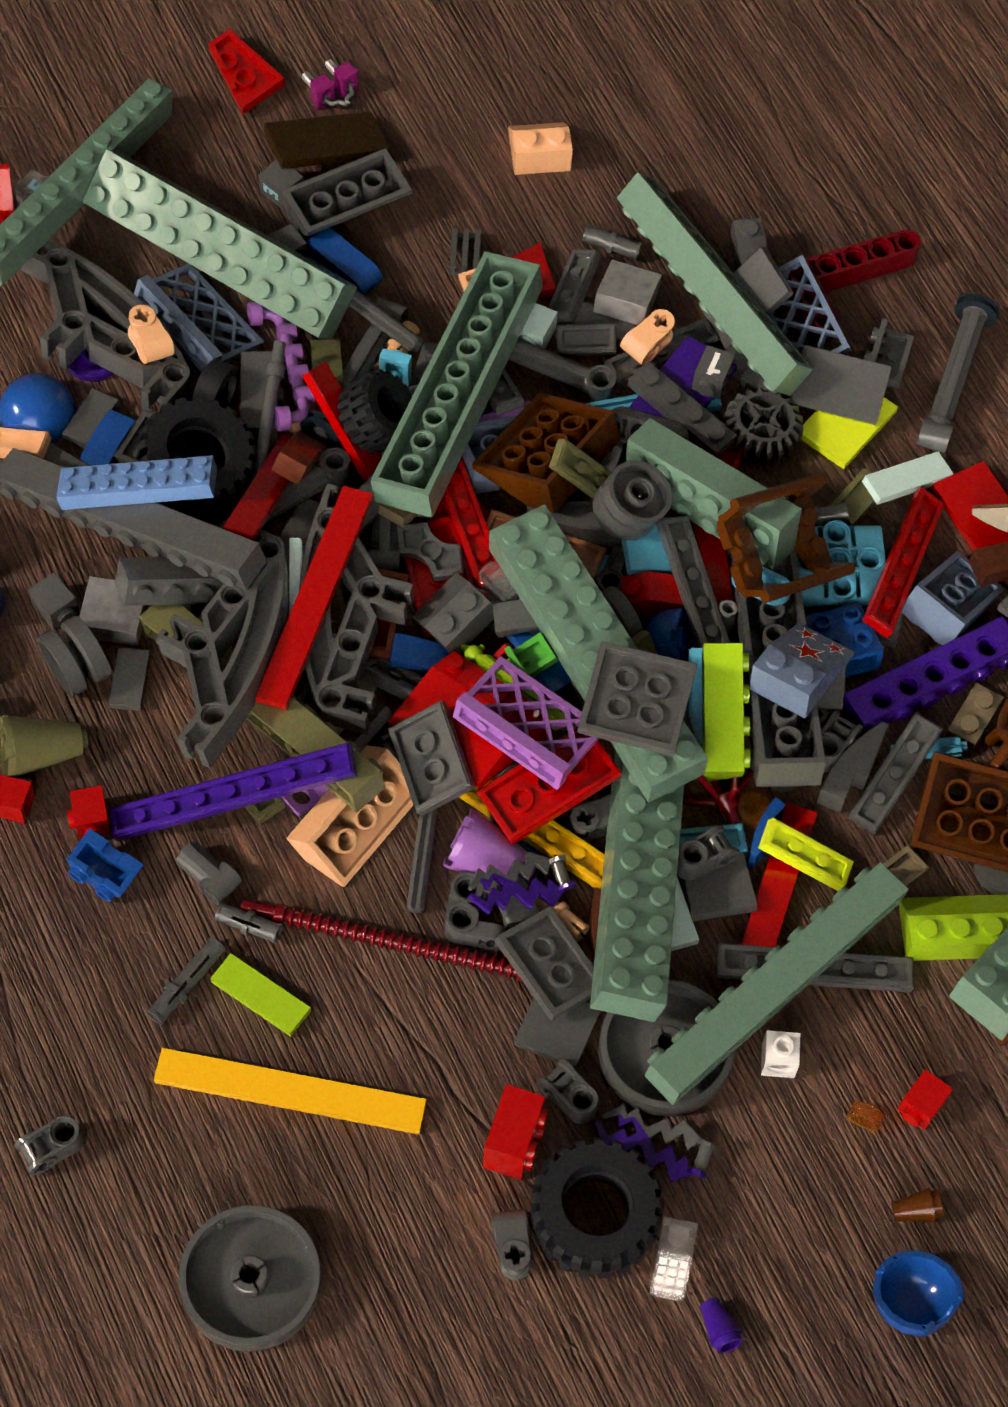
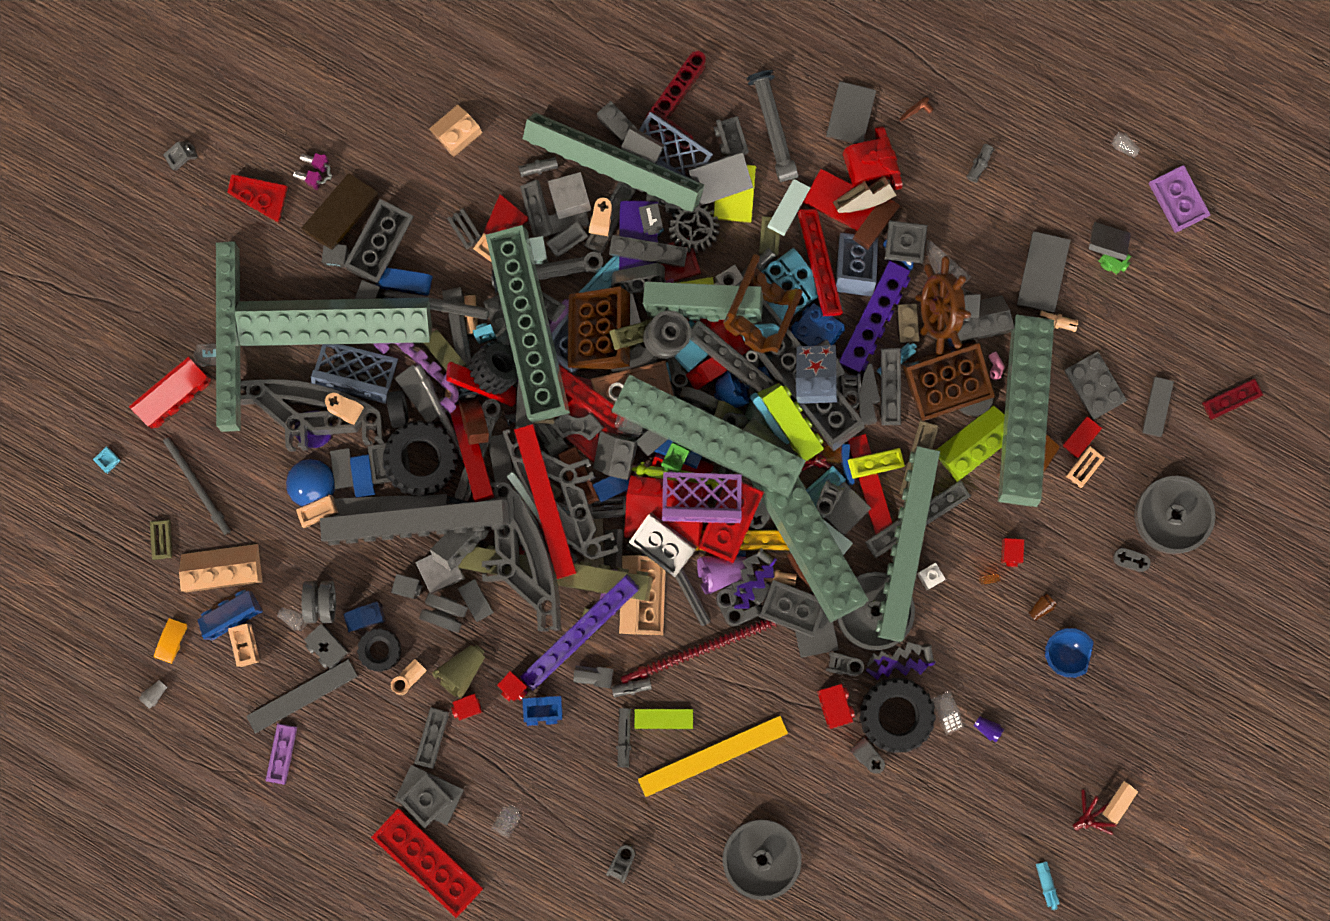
camera: 25 degrees left, 20 degrees up
medium blue piece [56,455,217,510] -> none
dark grey plate [577,641,697,756] -> none

